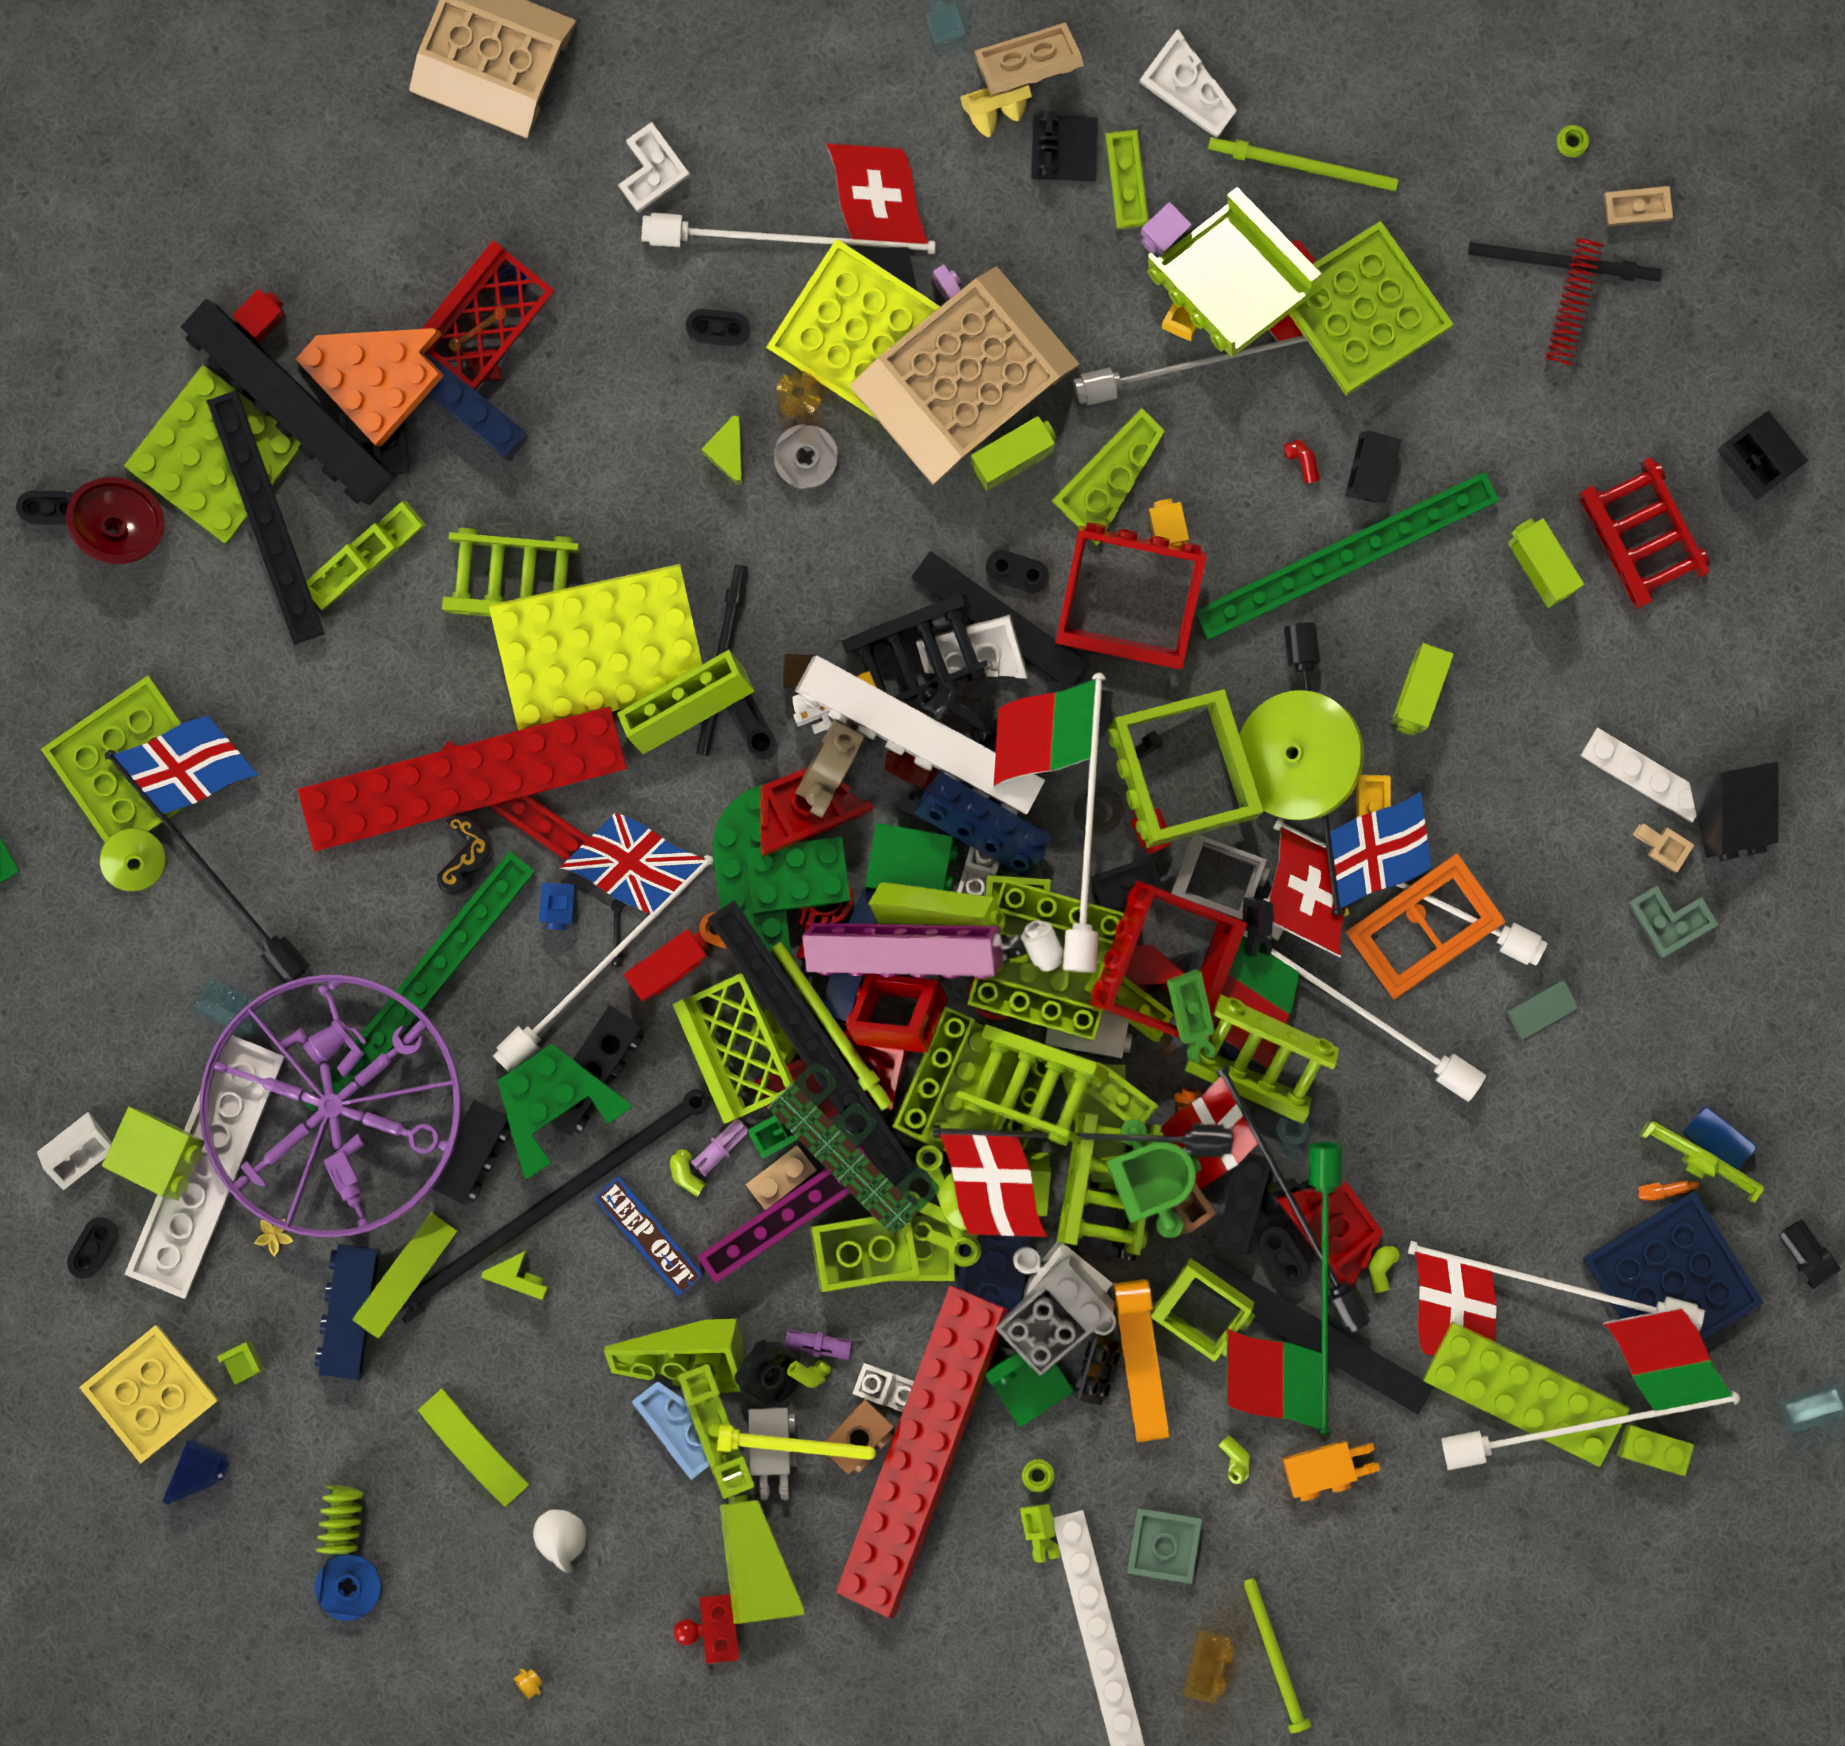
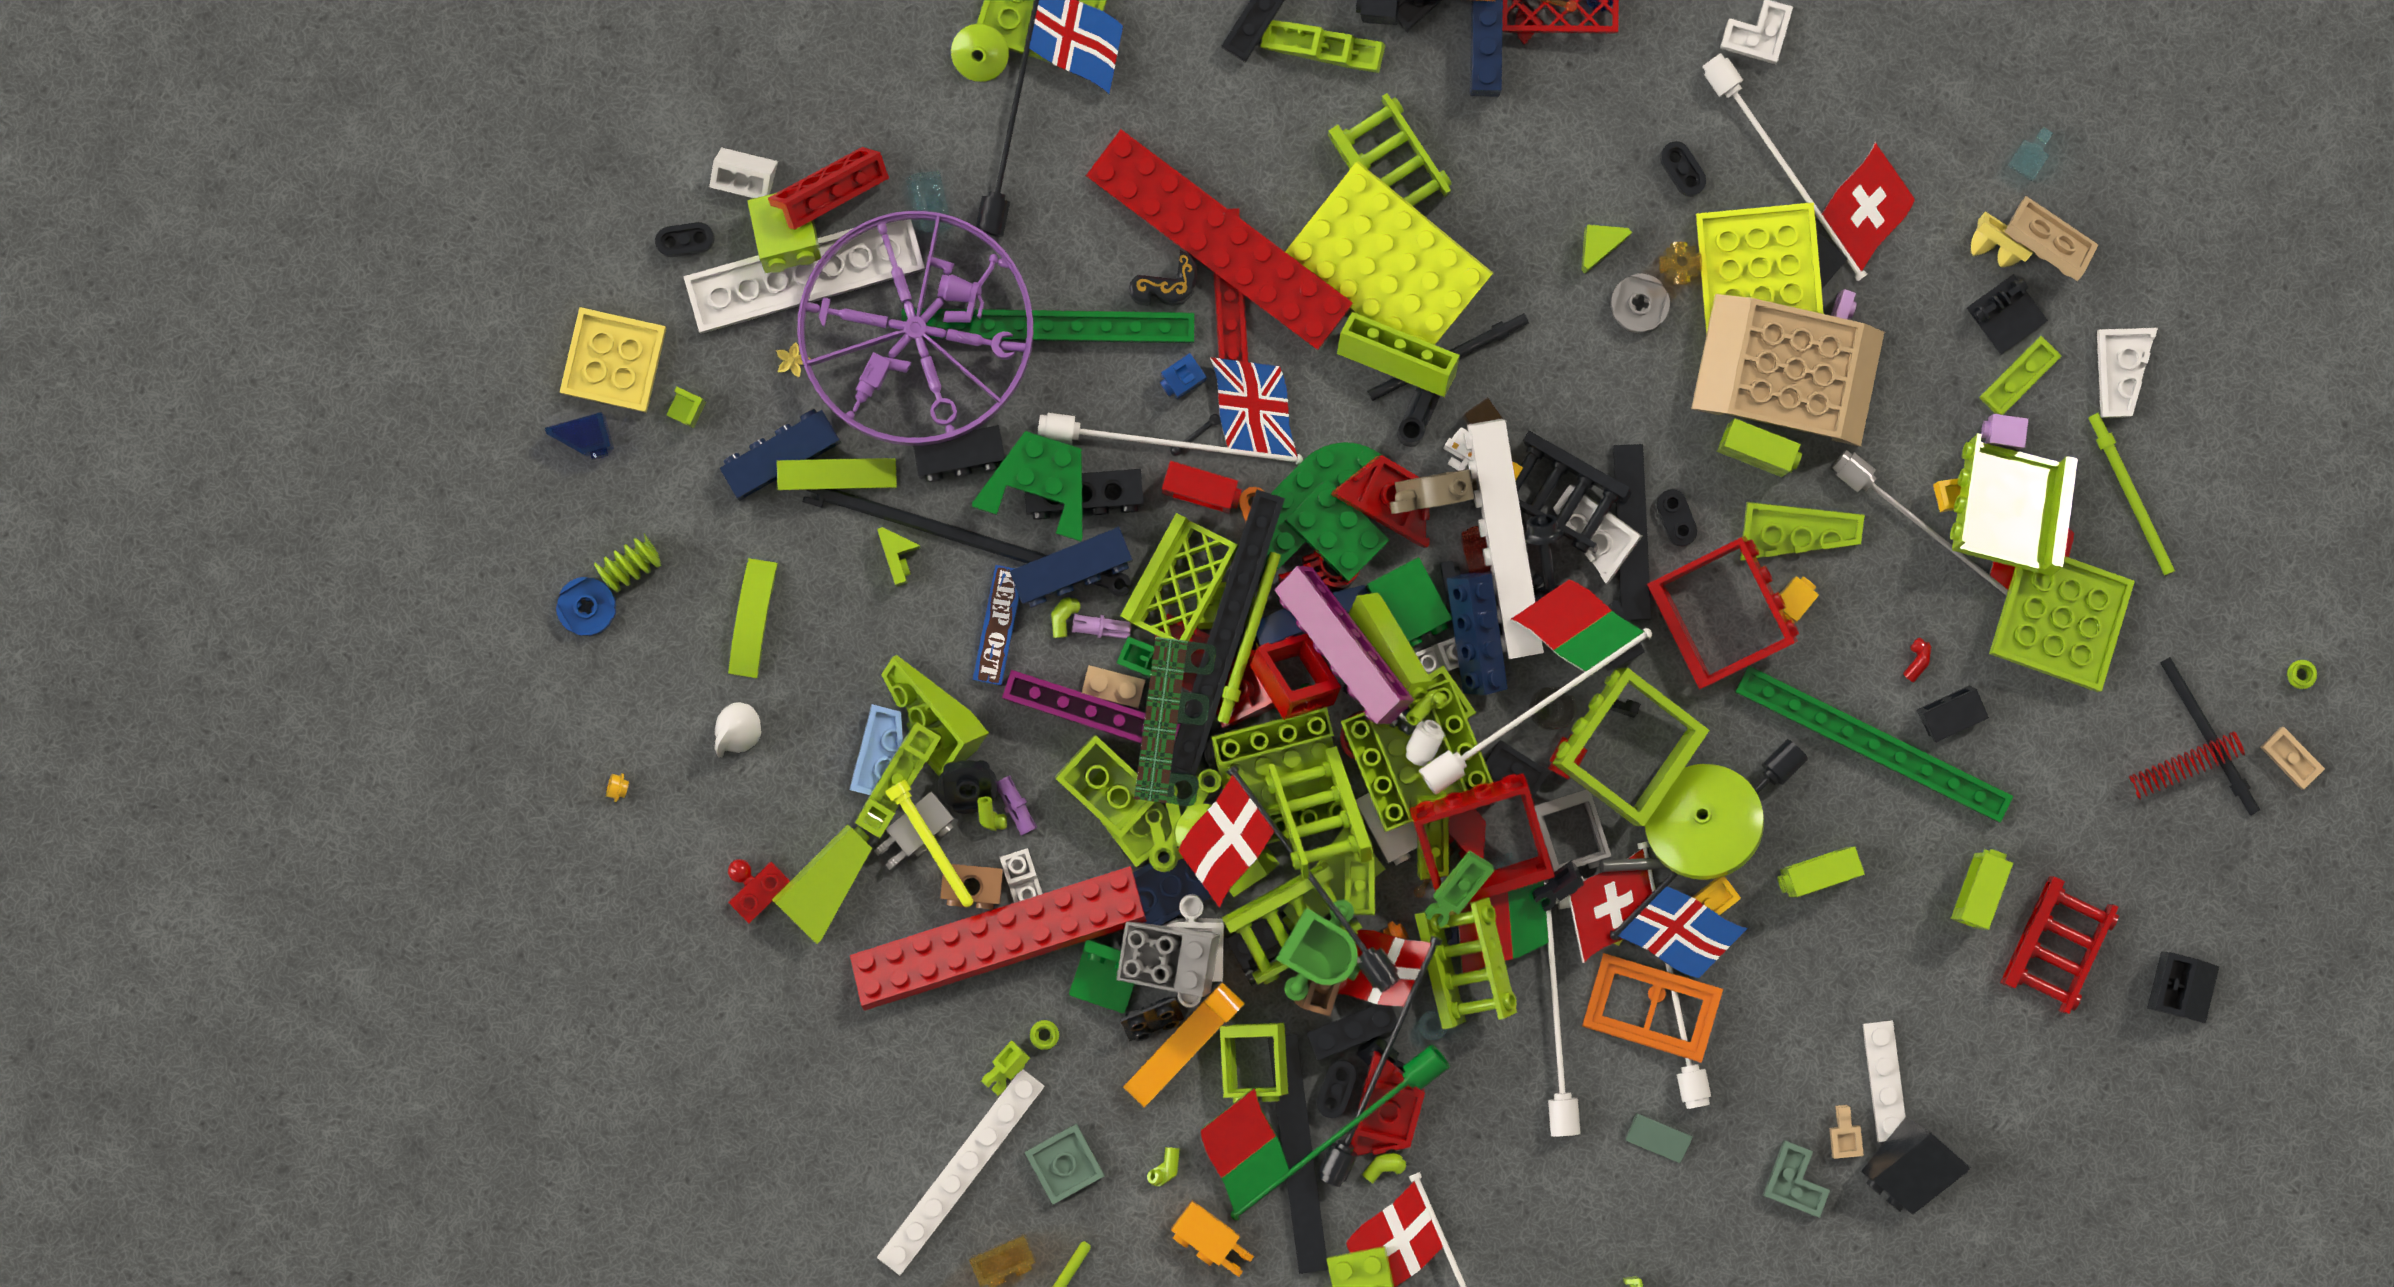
camera: 45 degrees right, 0 degrees up
none -> red fence [768,147,889,230]
none -> dark blue brick [1010,527,1133,608]
none -> lime arm [1406,689,1447,726]
none -> dark grey bar [1600,858,1668,872]

